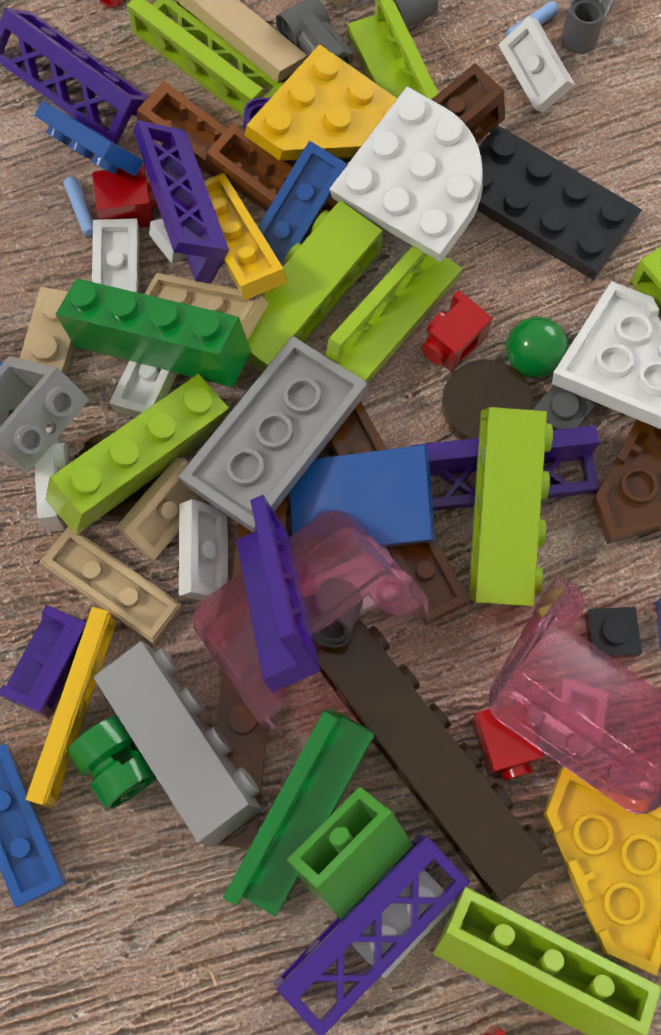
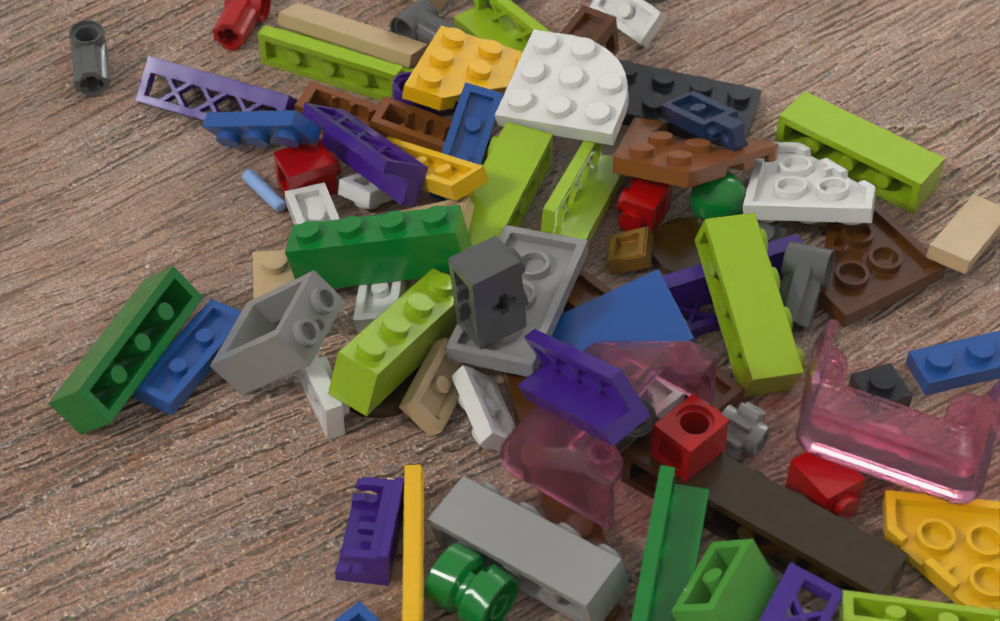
camera: 15 degrees left, 25 degrees down
tan tile [39,526,183,646] -> none
none -> dark grey brick [448,235,528,350]
none -> pearl gold tile [606,226,654,275]
none -> dark orange wing [613,117,778,188]
none -> red brick [650,394,730,482]
none -> dark blue hinge [660,91,748,151]
none -> light grey gear [722,401,771,461]
none -> dark grey piece [779,241,835,333]

